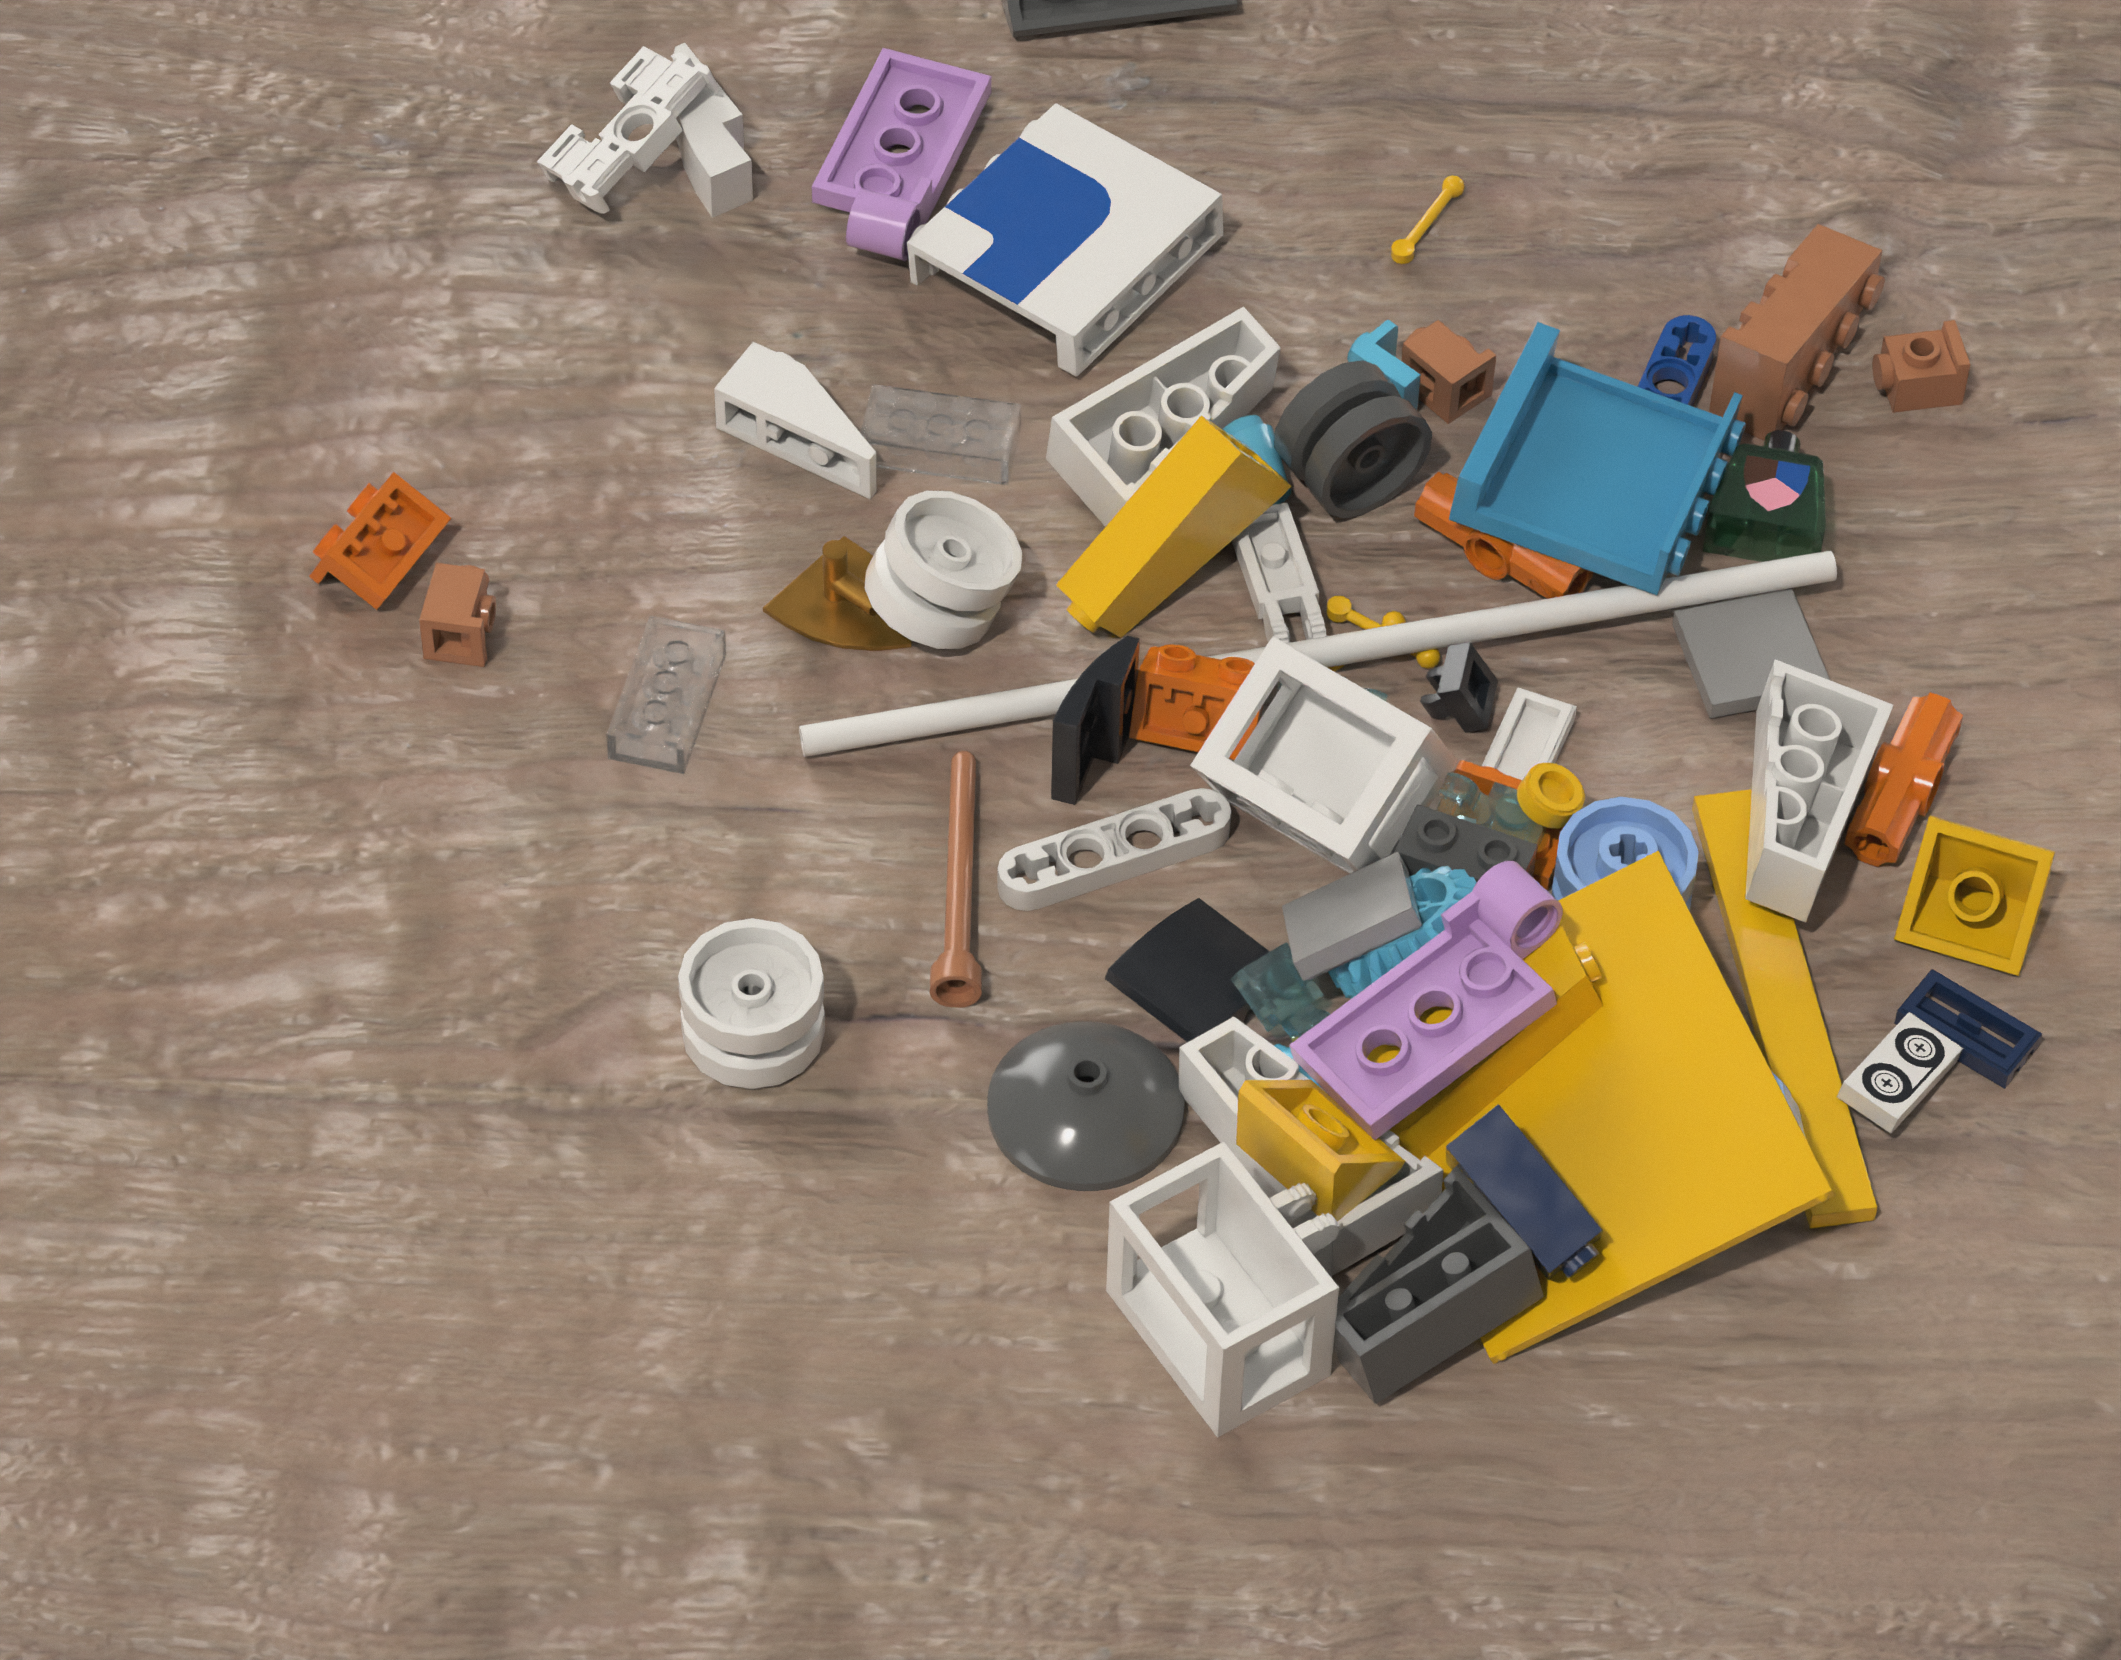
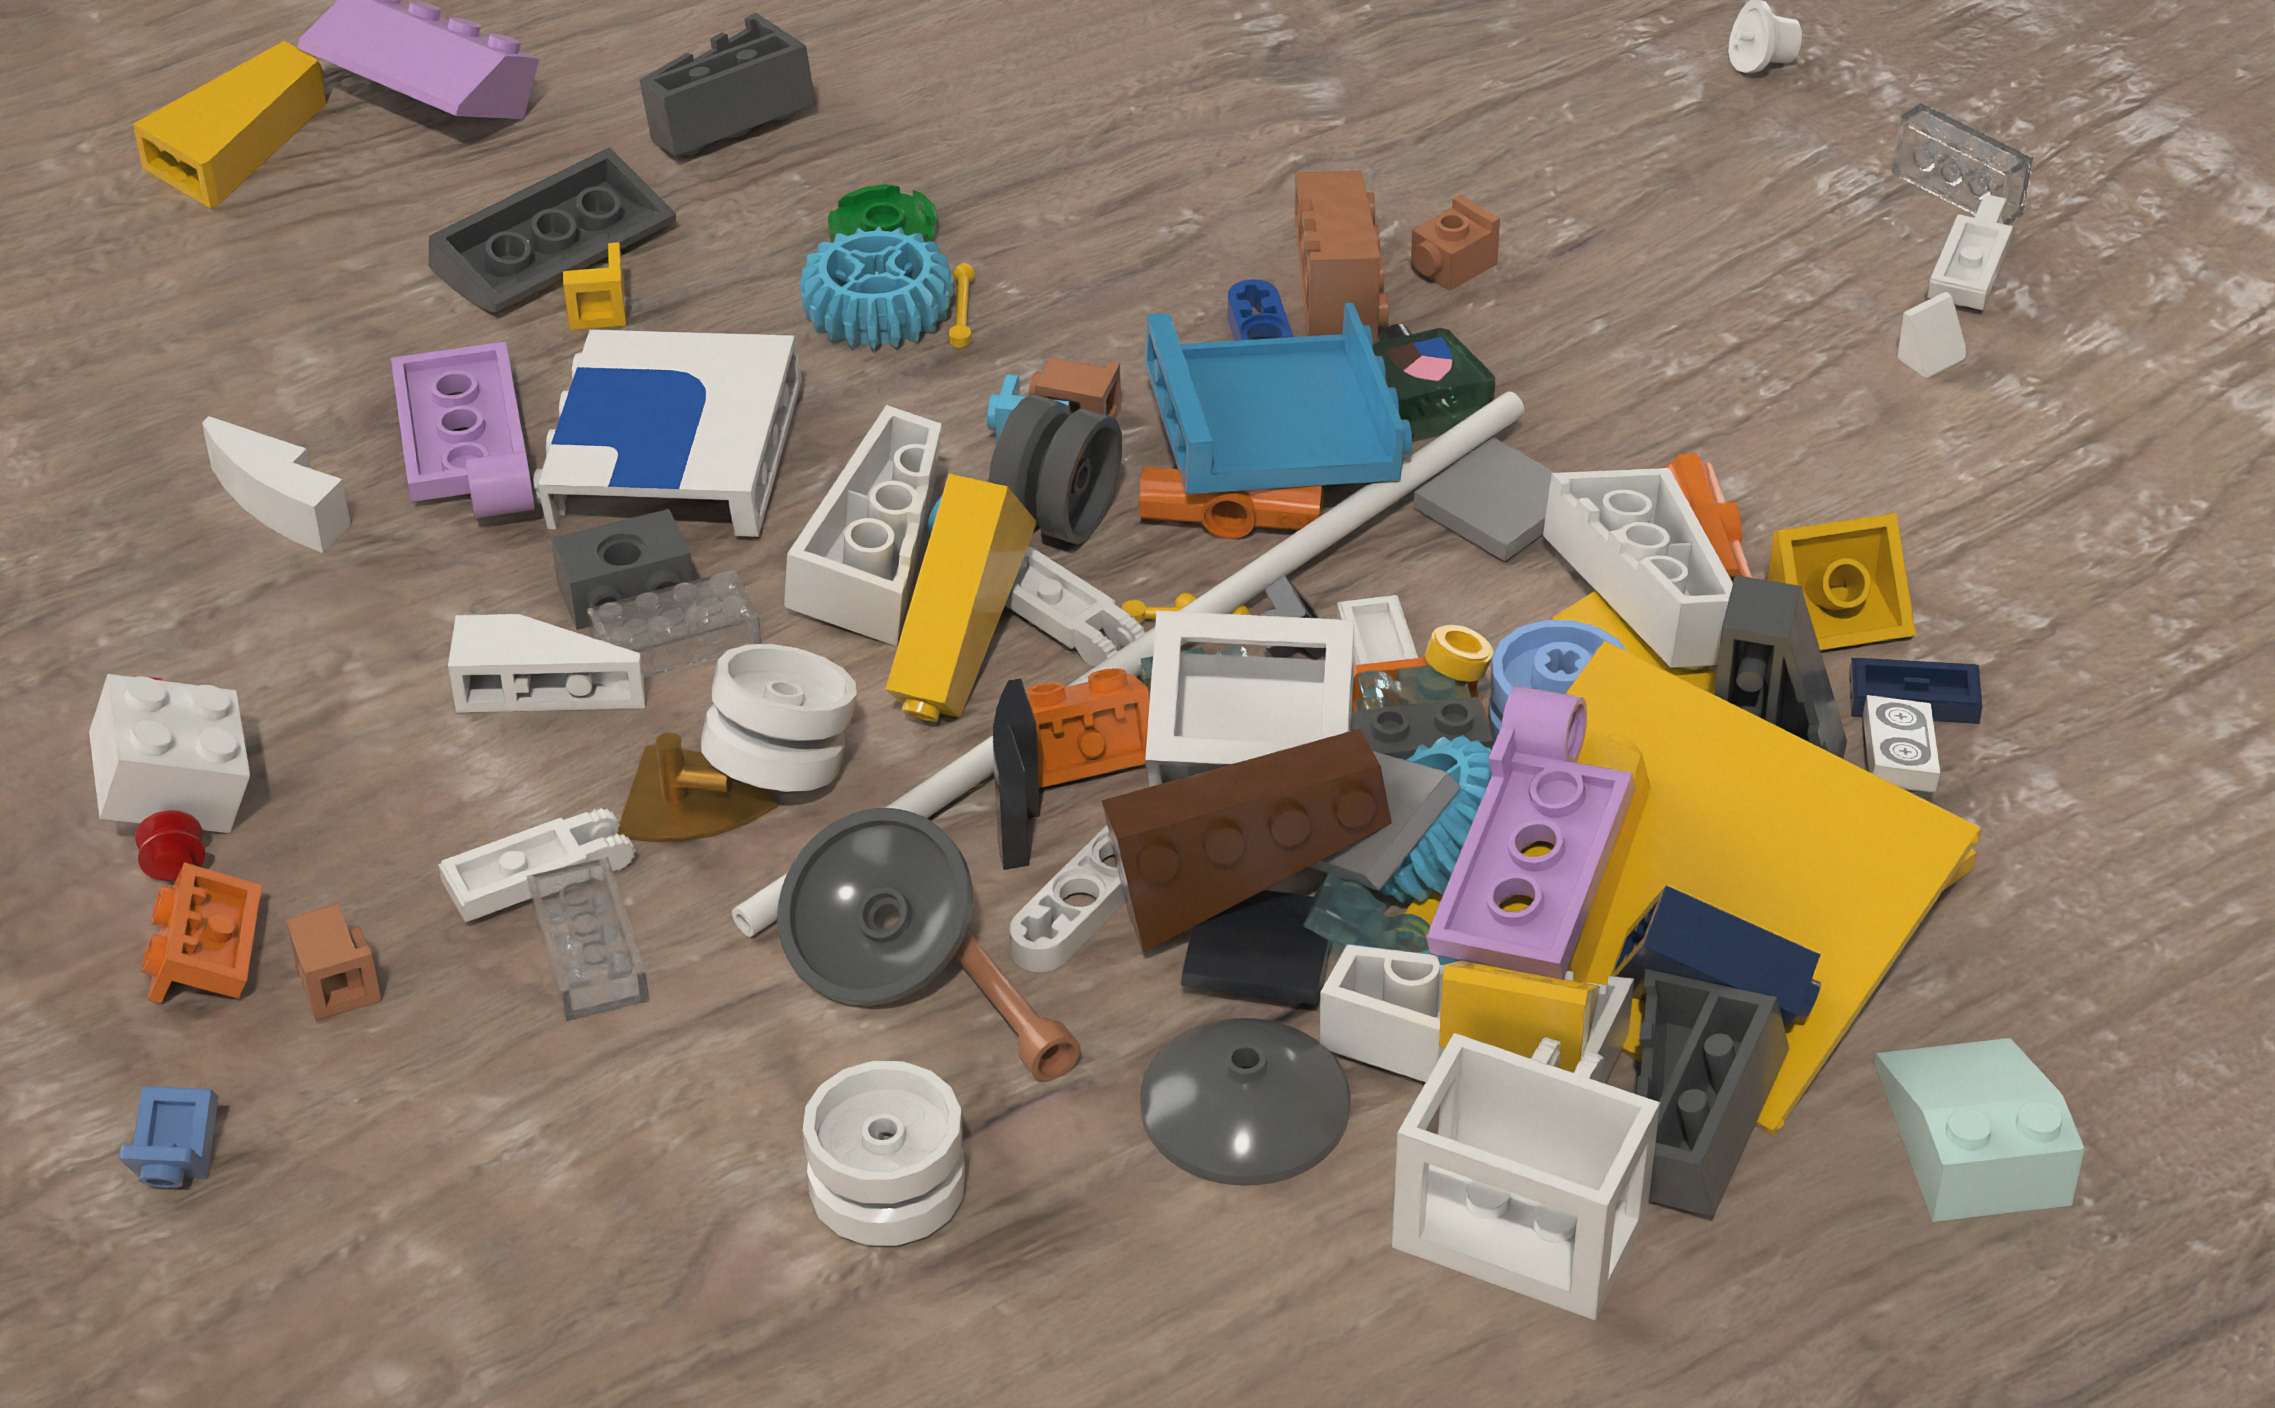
camera: 30 degrees left, 10 degrees down
white piece [537,46,719,214] -> none
none -> white brick [89,674,250,881]
none -> medium blue bracket [120,1086,219,1188]
none -> white hinge [438,808,636,922]
none -> dark grey brick [551,509,695,630]
none -> yellow panel [563,242,626,330]
none -> dark grey dish [777,808,973,1006]
none -> medium azure gear [800,225,953,350]
none -> green tile [828,184,939,243]
none -> reddish brown wedge [1101,729,1392,952]
none -> dark grey wedge [1715,575,1847,759]
none -> light aqua slope [1874,1038,2085,1222]

